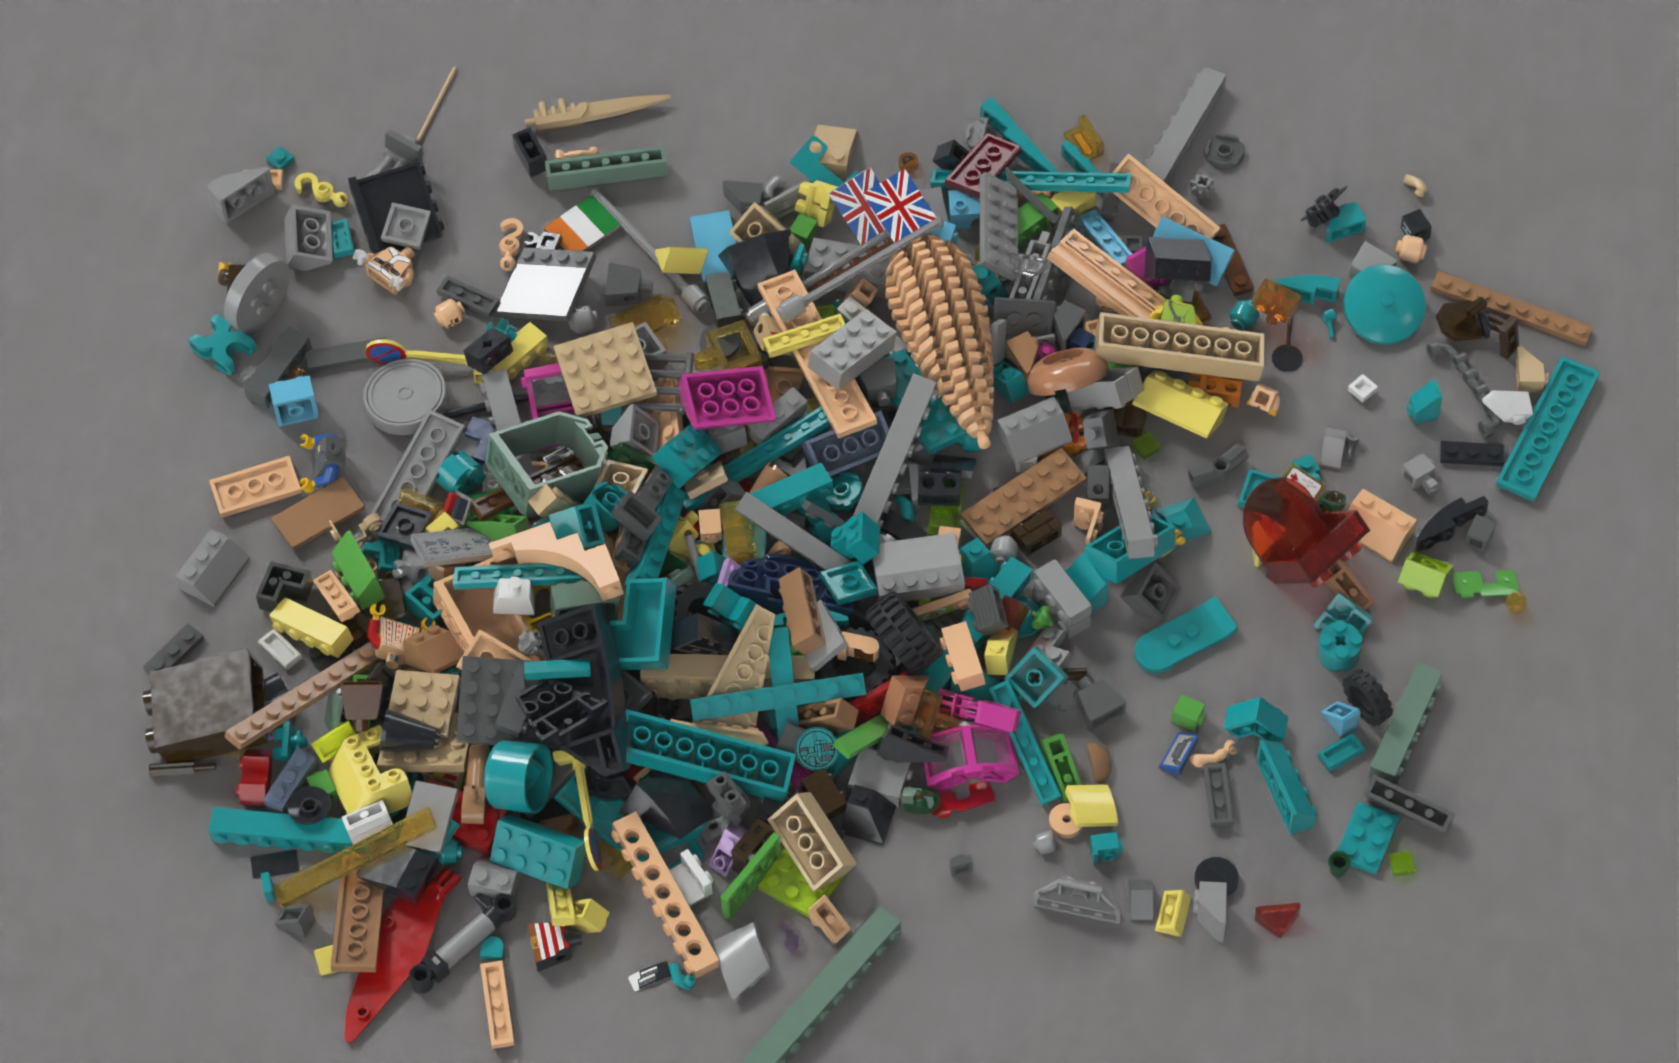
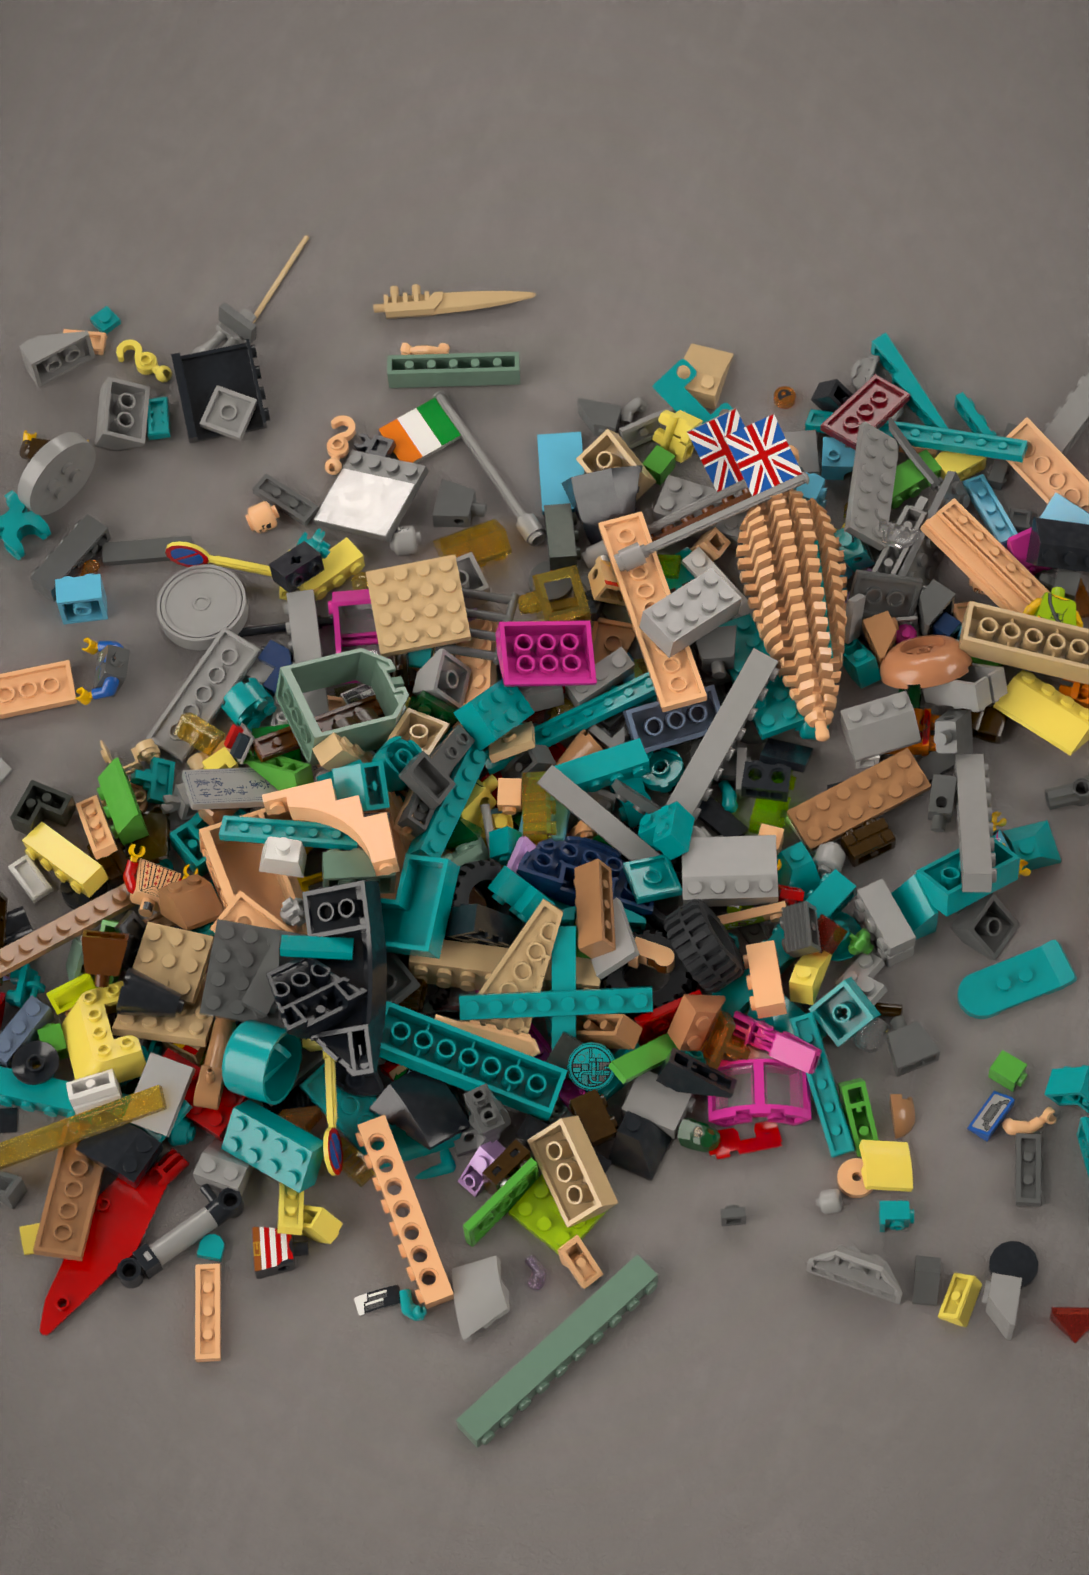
camera: 10 degrees right, 5 degrees up
medium nougat tile [271,477,365,551] -> none
torso [352,247,415,296] -> none
black plate [376,502,434,550] -> none
black brick [512,127,547,177] -> none
white bracket [654,849,713,915] -> none
light yellow slope [655,247,708,274] -> none
light yellow tile [763,313,845,358] -> none
teal slope [789,244,808,275] -> none
clear yellow panel [1064,115,1104,160] -> none
light nougat bracket [1073,497,1104,546] -> none
clear neon green tile [1132,431,1161,460] -> none

